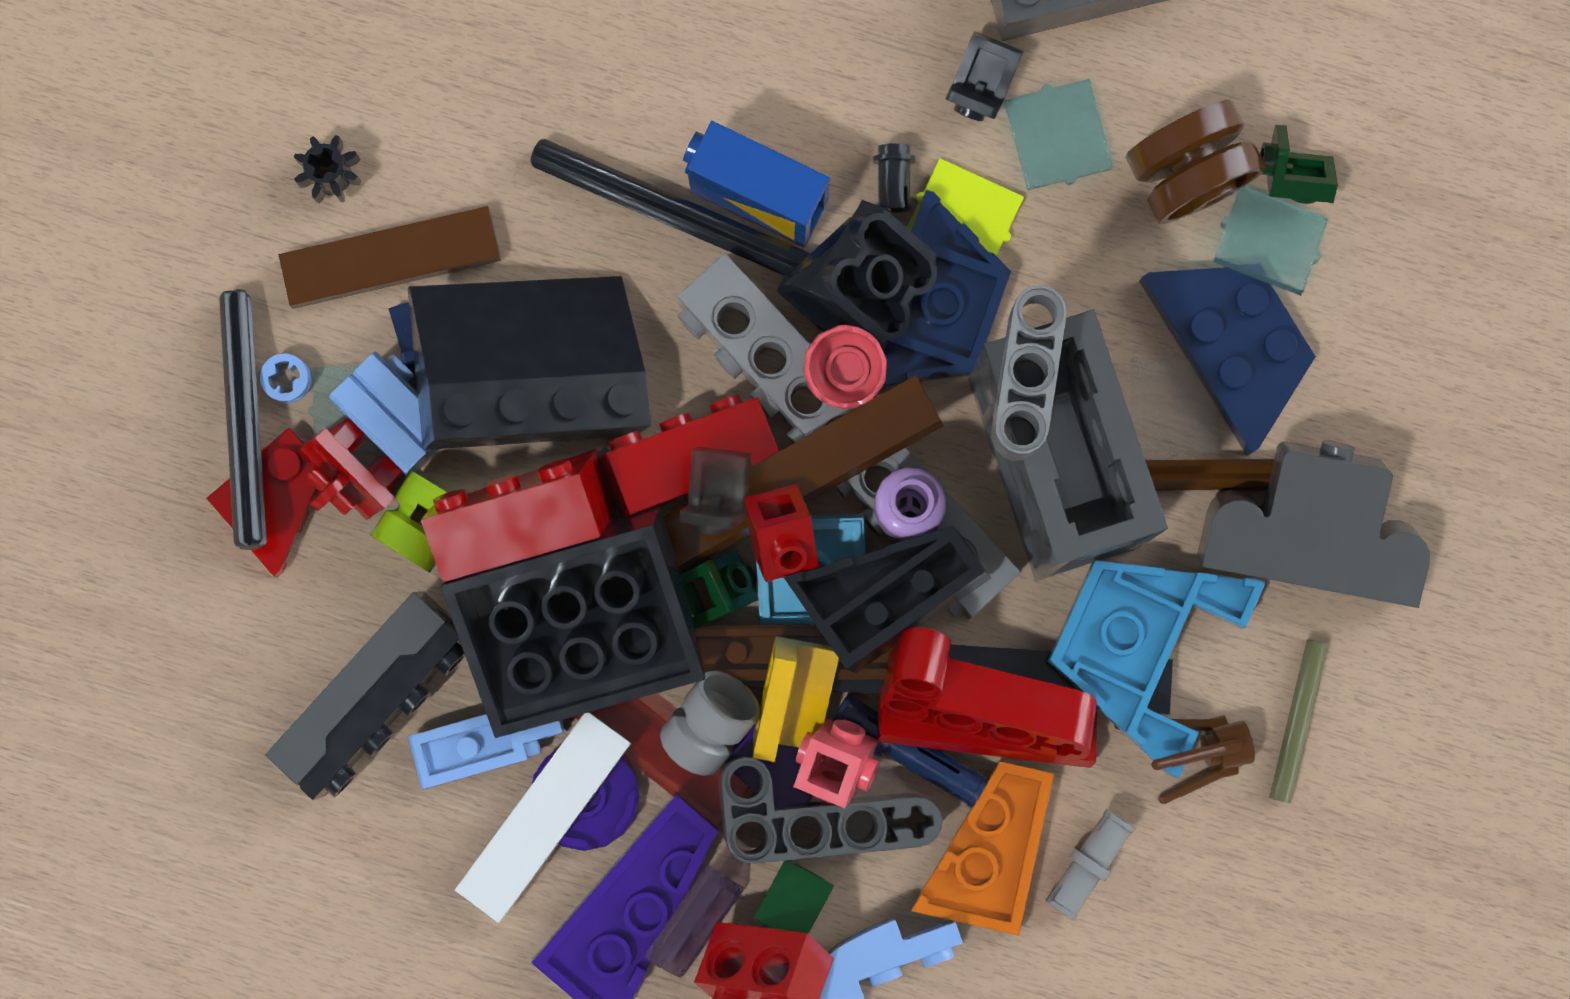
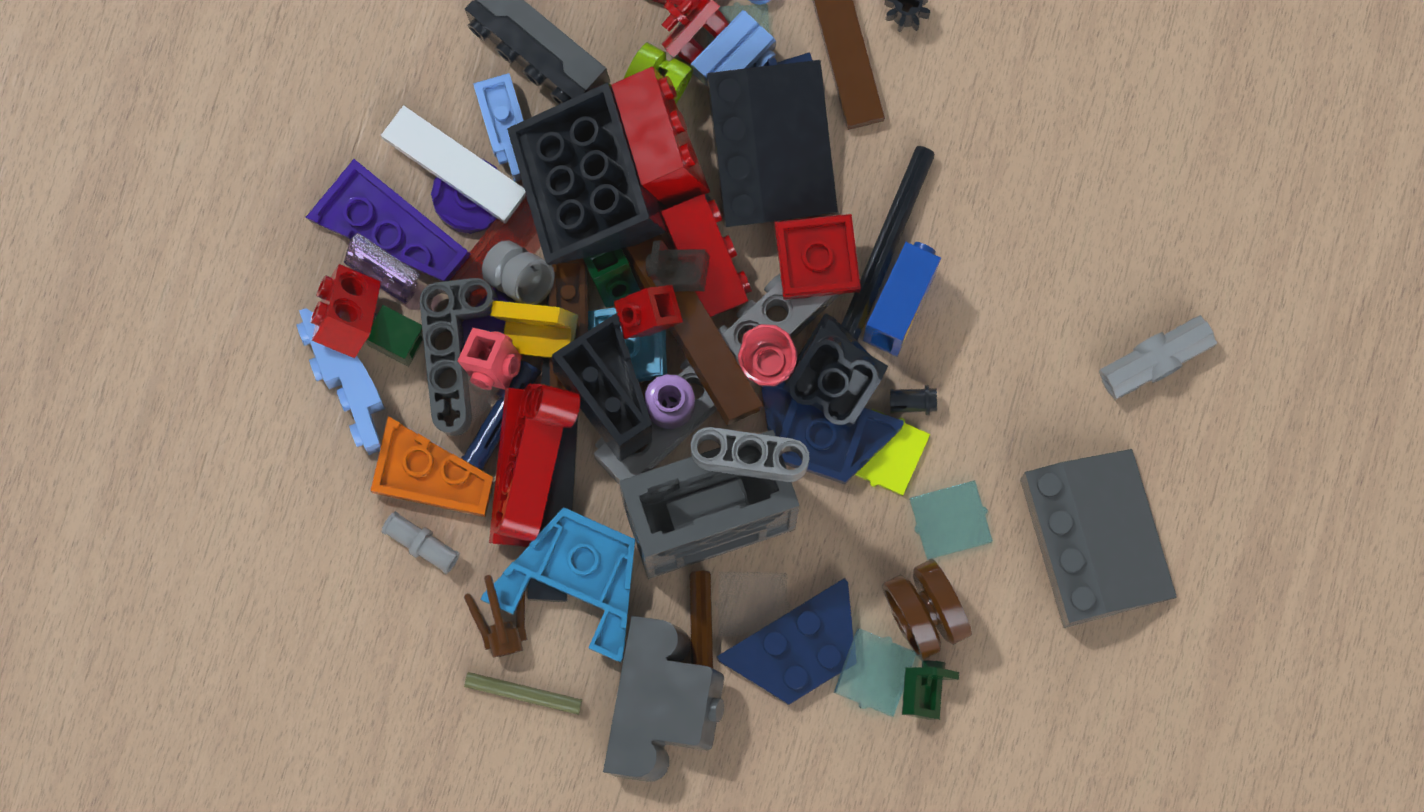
camera: 90 degrees right, 5 degrees down
black bracket [945,31,1024,121] -> none
none -> red tile [774,214,861,300]

